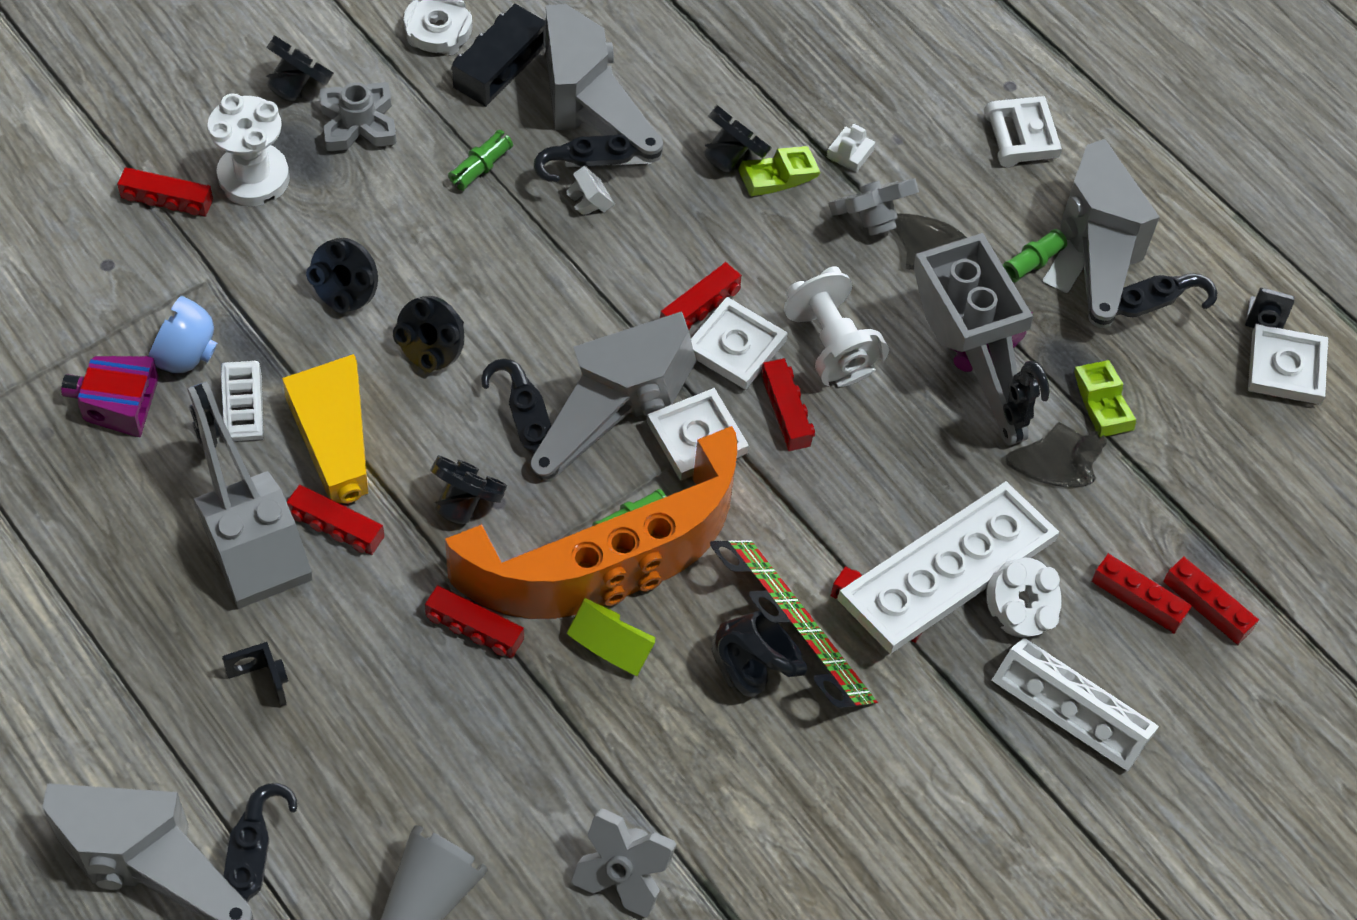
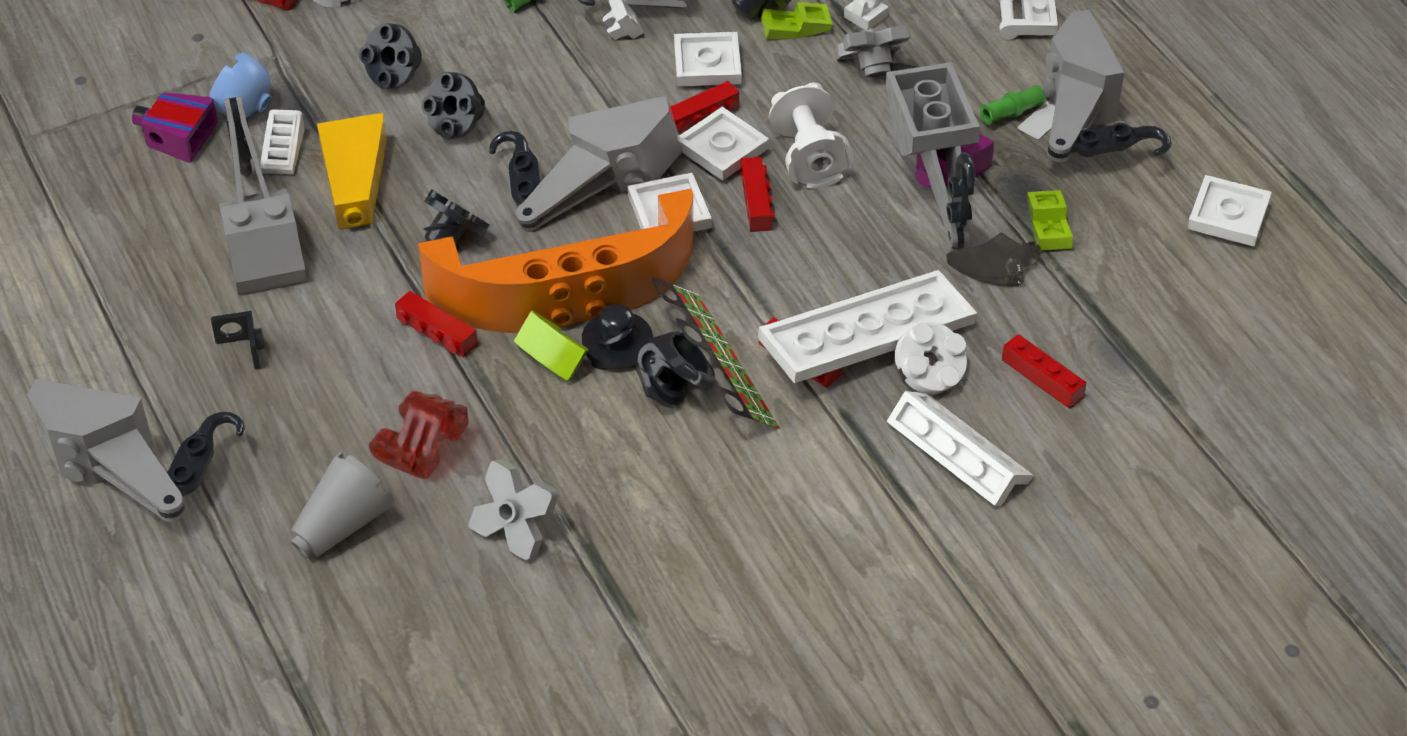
camera: 15 degrees right, 10 degrees down
red piece [287,484,385,555] -> none
red piece [1163,556,1259,645] -> none
black bracket [1245,288,1295,329] -> none
none -> clear red piece [369,391,469,479]
none -> black plate [582,304,653,370]
none -> white plate [674,32,742,86]

